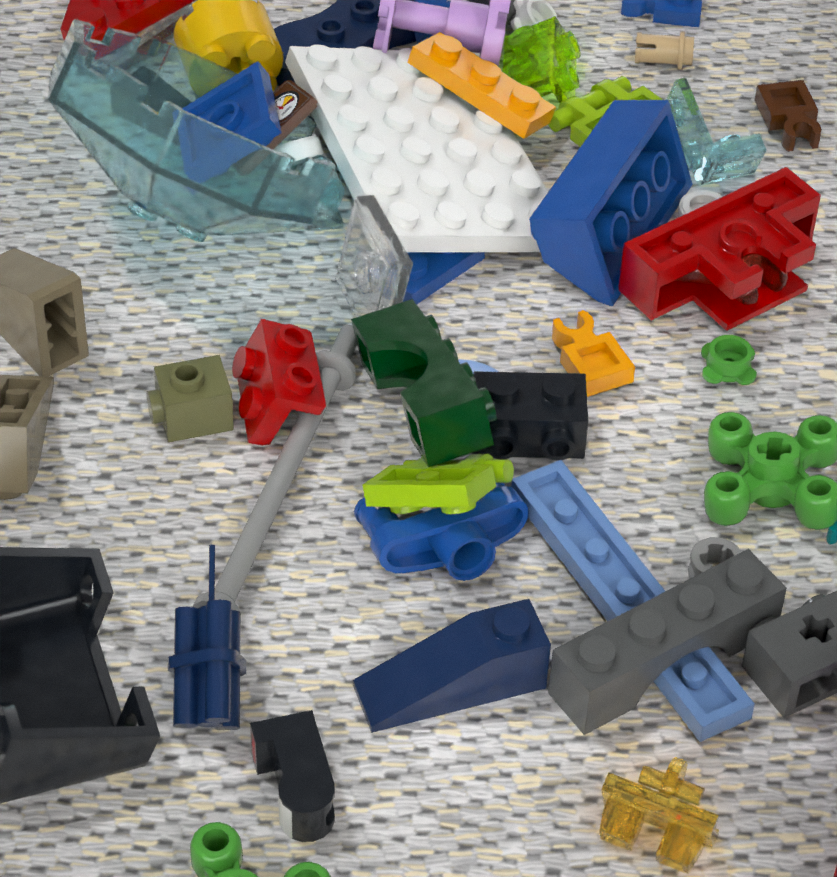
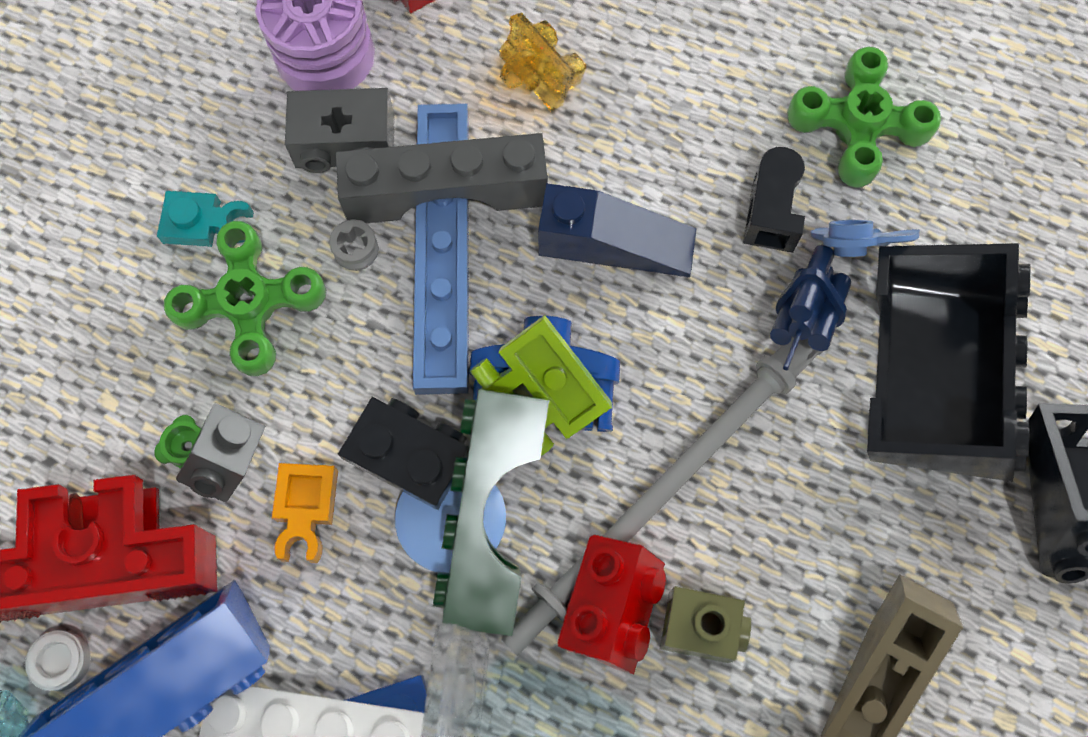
camera: 150 degrees left, 25 degrees up
none -> bracket [176,403,266,502]
none -> medium blue plate [811,220,920,257]

